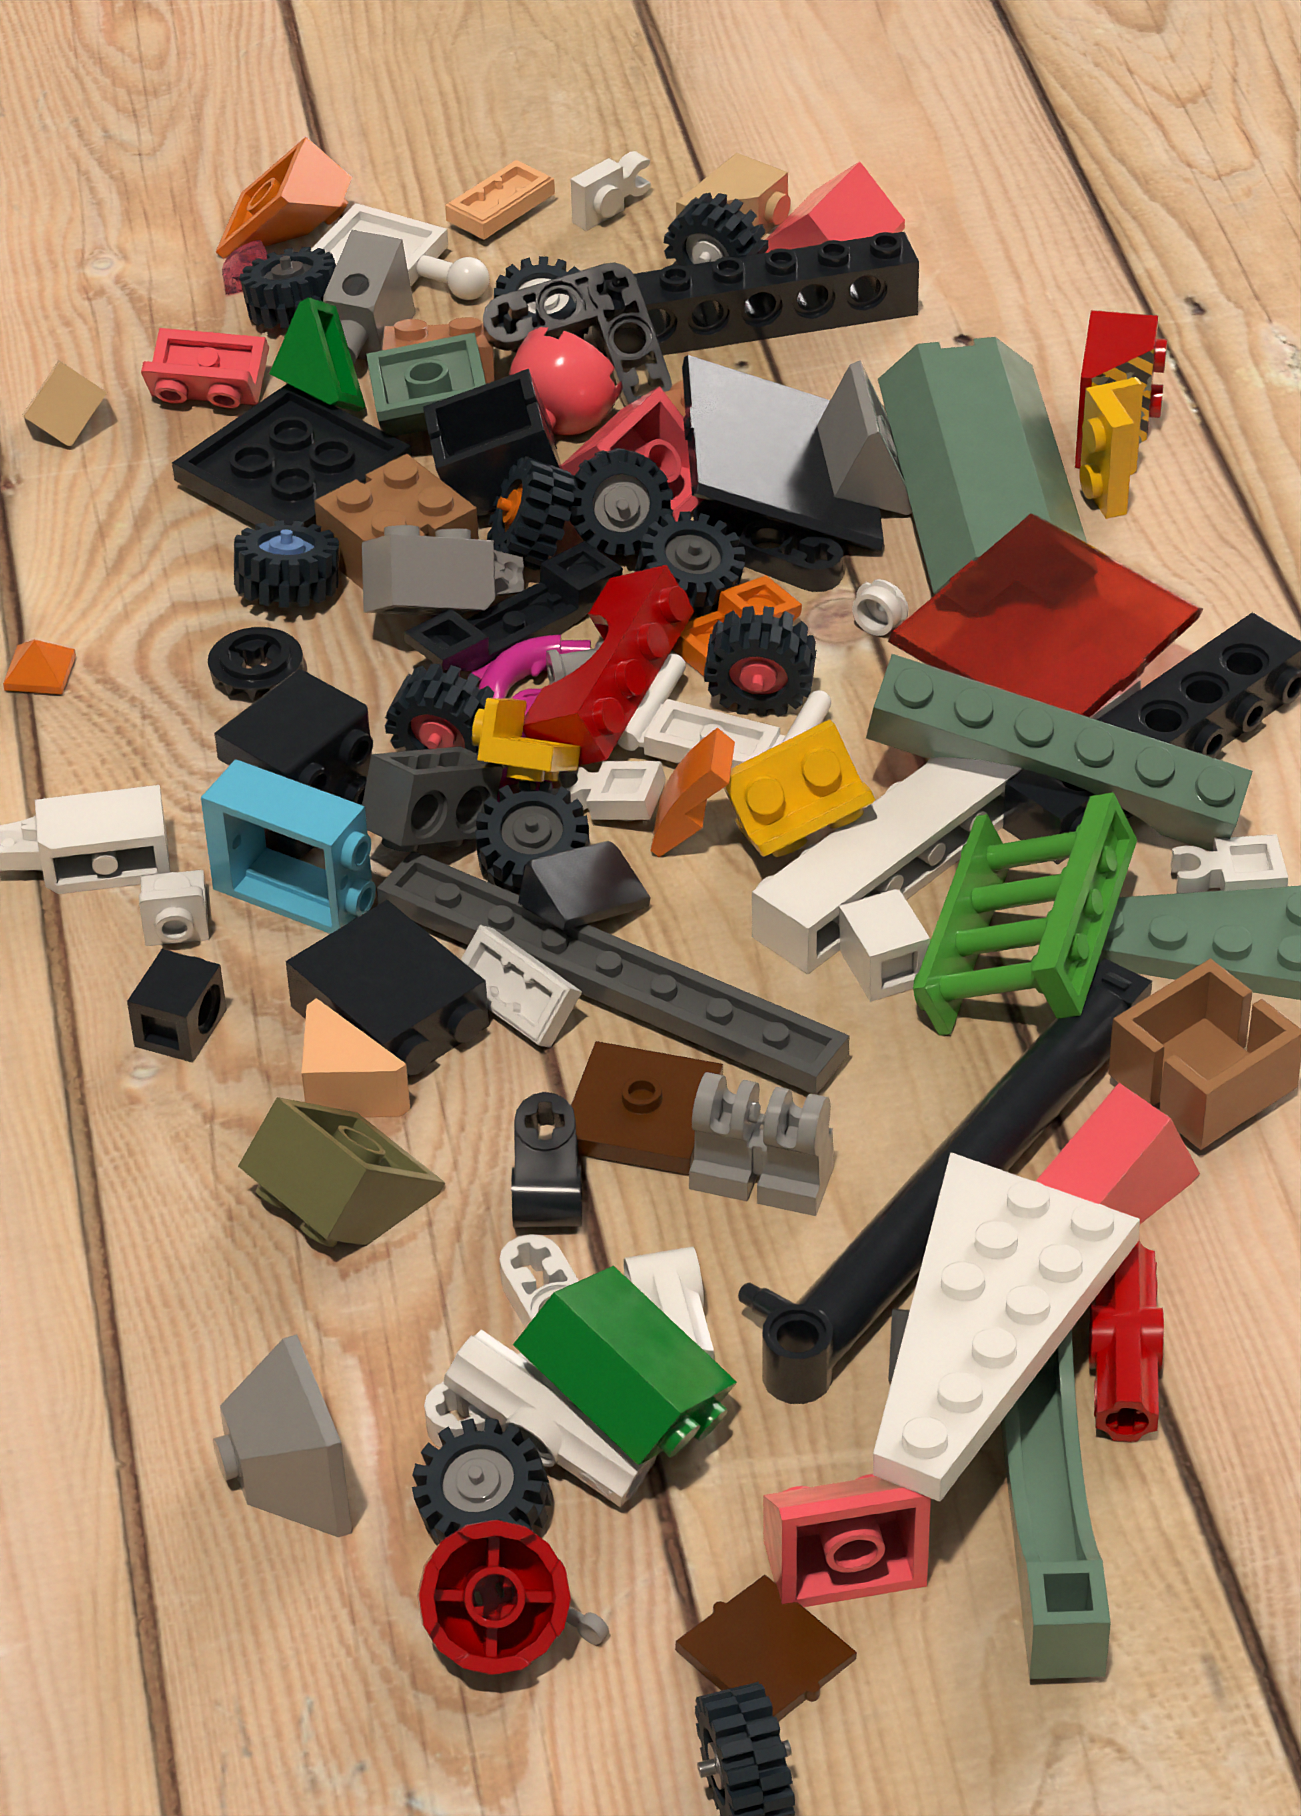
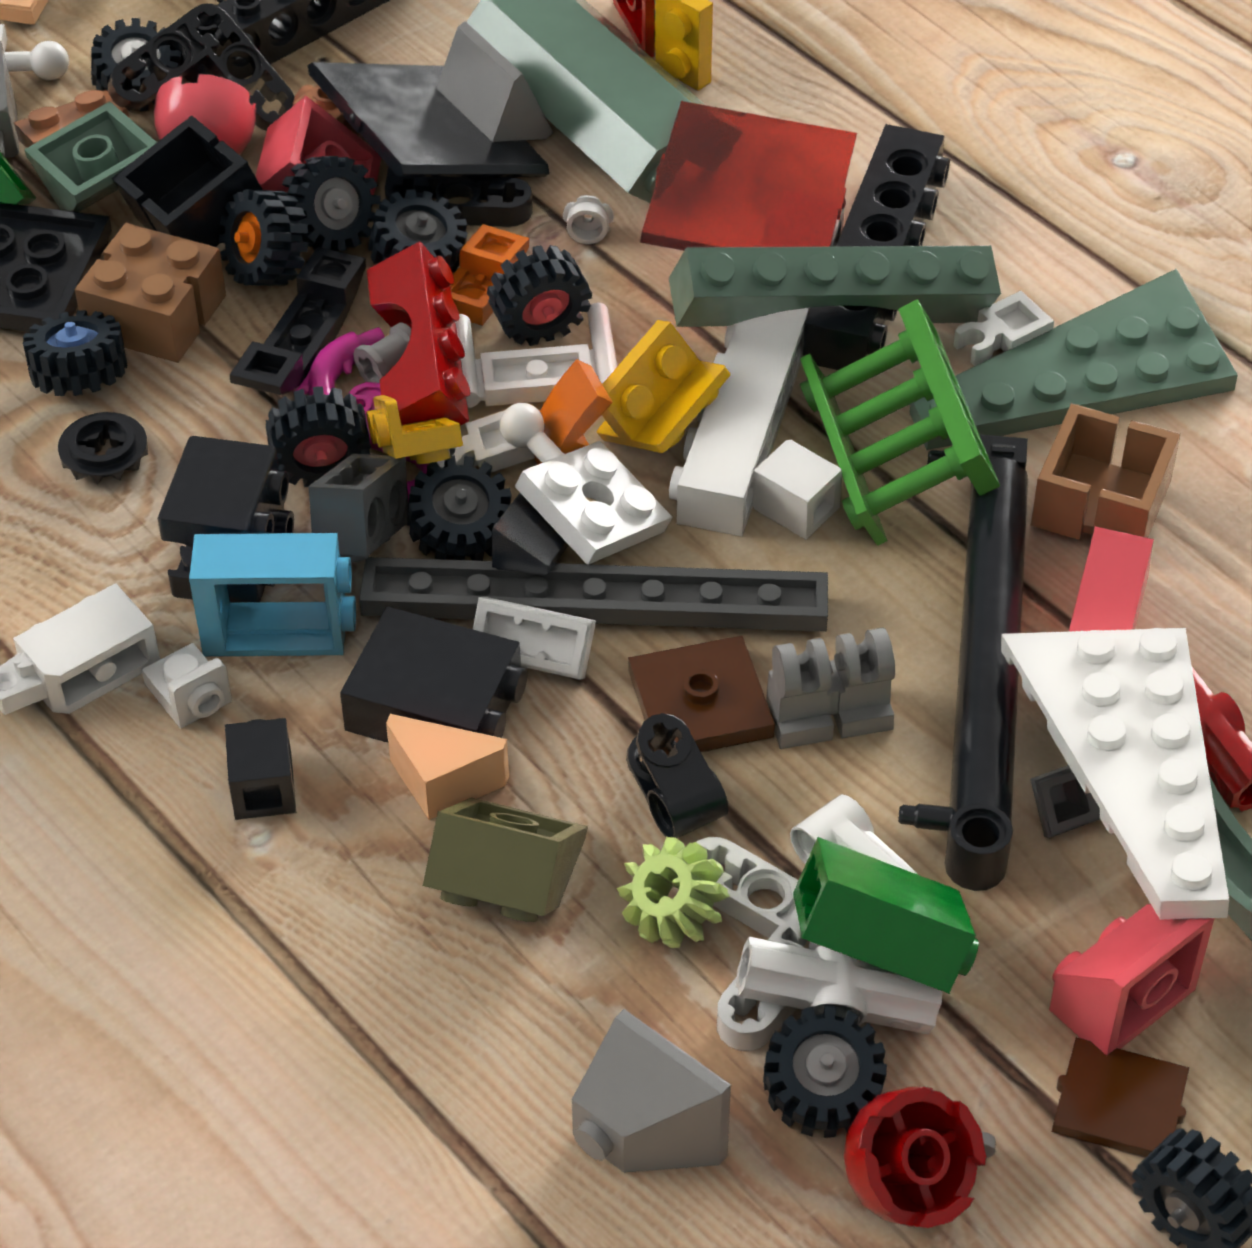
camera: 30 degrees left, 5 degrees up
light grey hinge [362,525,524,616] -> none
none -> white plate [500,403,672,565]
none -> yellowish green gear [616,837,730,948]

